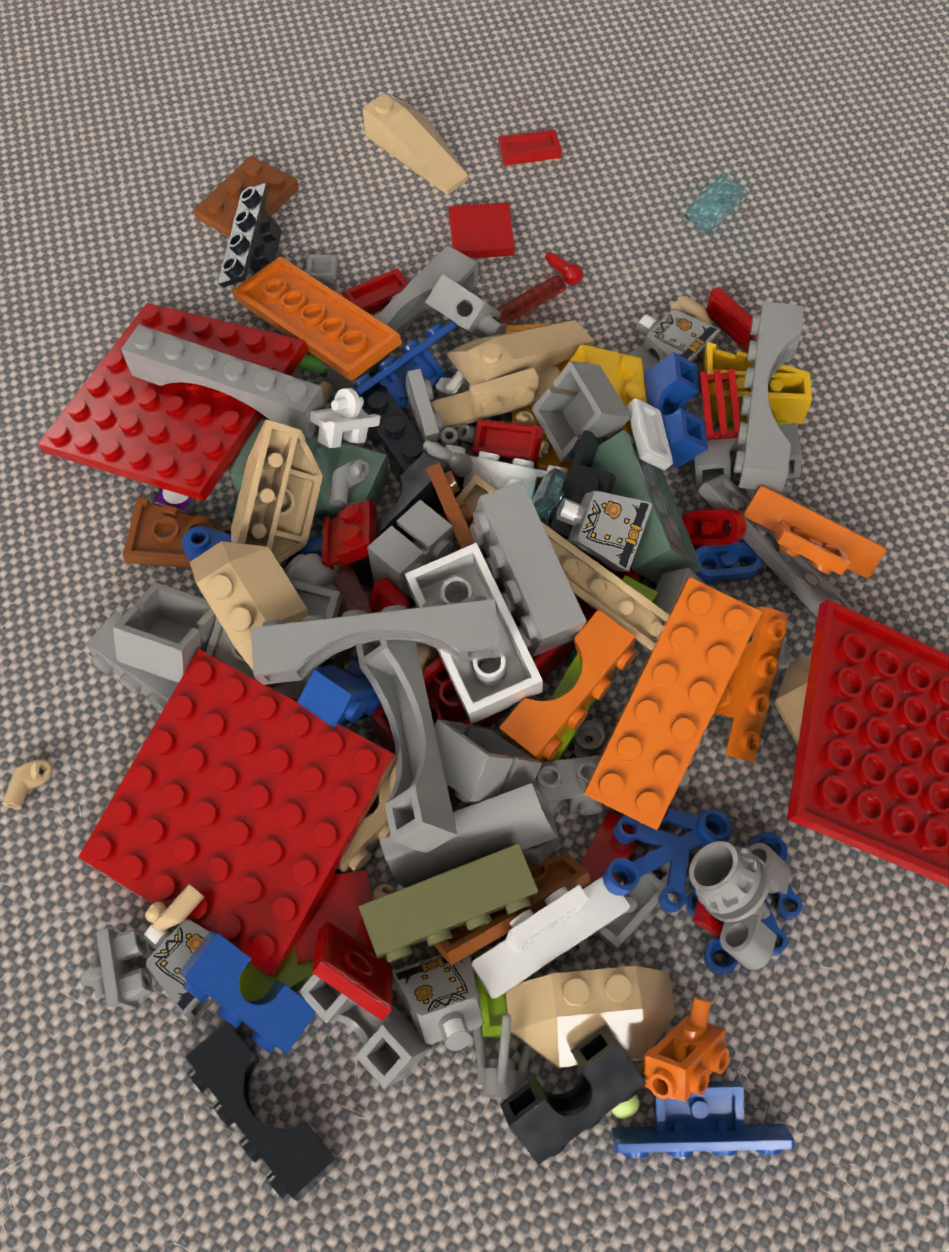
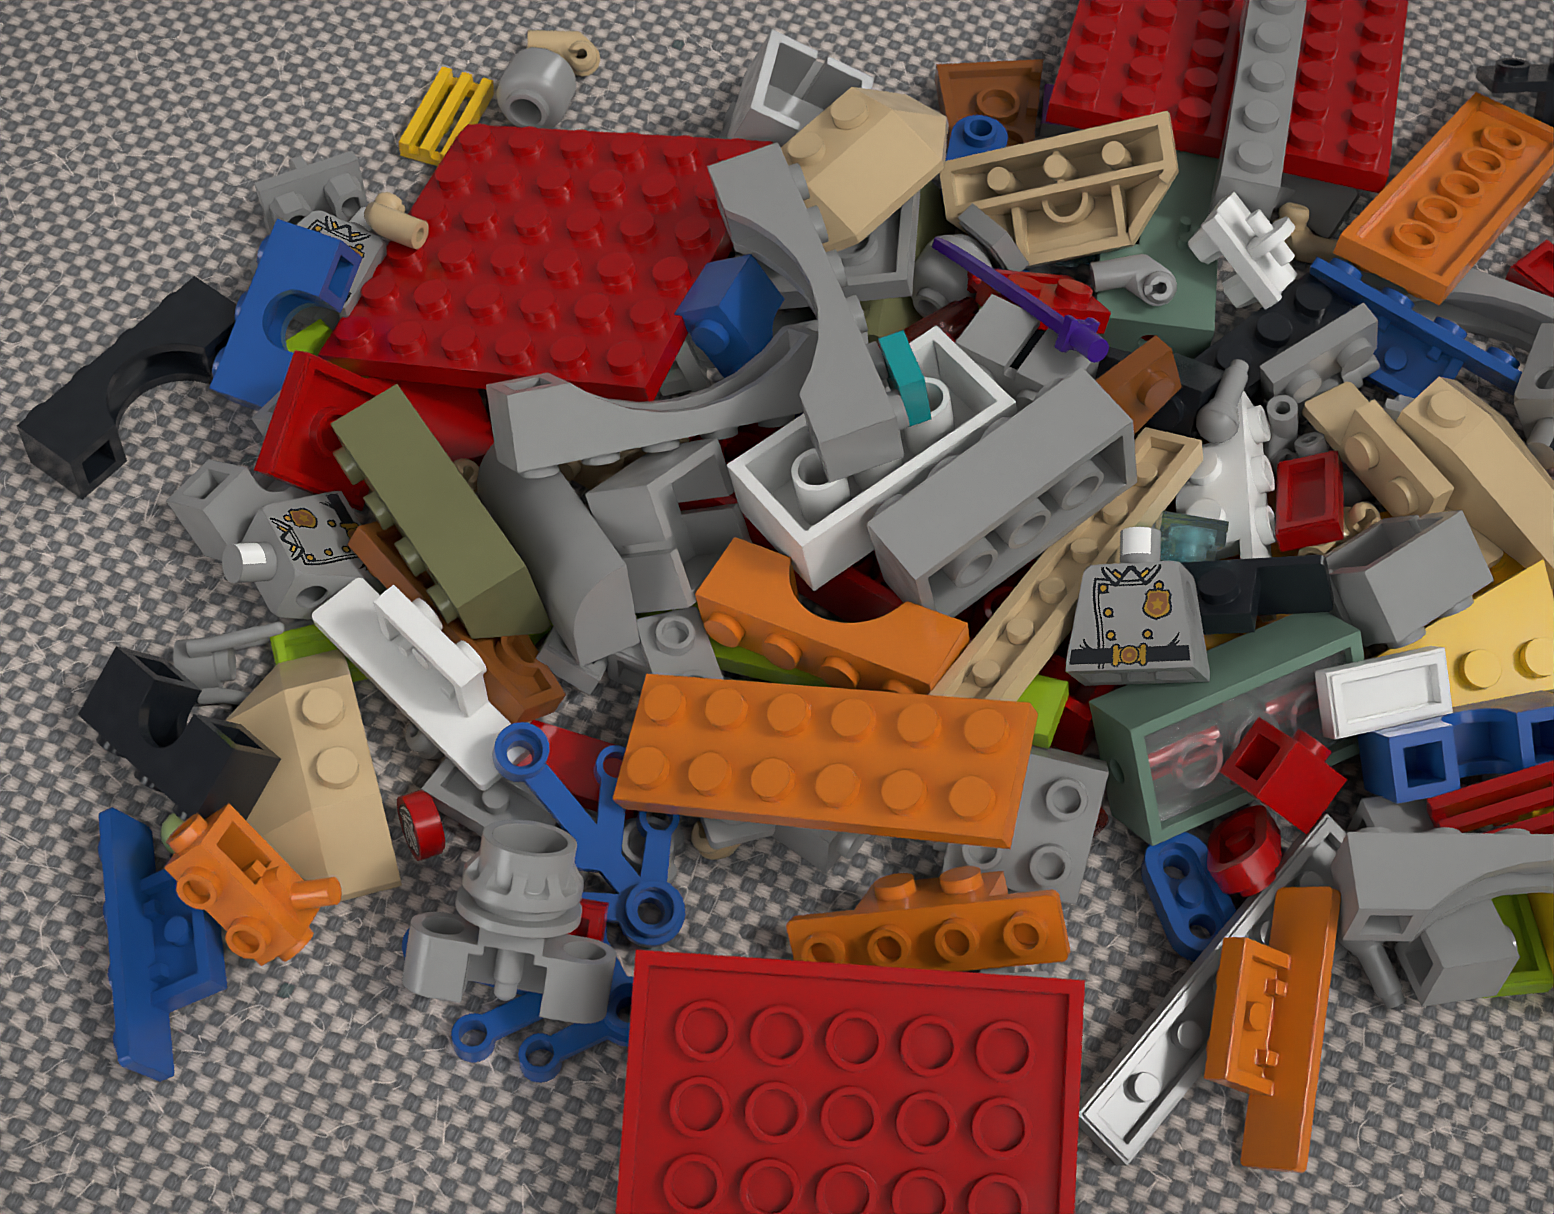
camera: 75 degrees right, 5 degrees down
none -> red tile [397,789,445,861]
none -> yellow tile [398,66,494,166]
none -> light grey head [496,47,576,129]
none -> teal tile [878,330,932,427]
none -> dark purple sword [932,237,1109,363]
none -> light grey tile [958,203,1029,271]
none -> red brick [1219,717,1347,835]

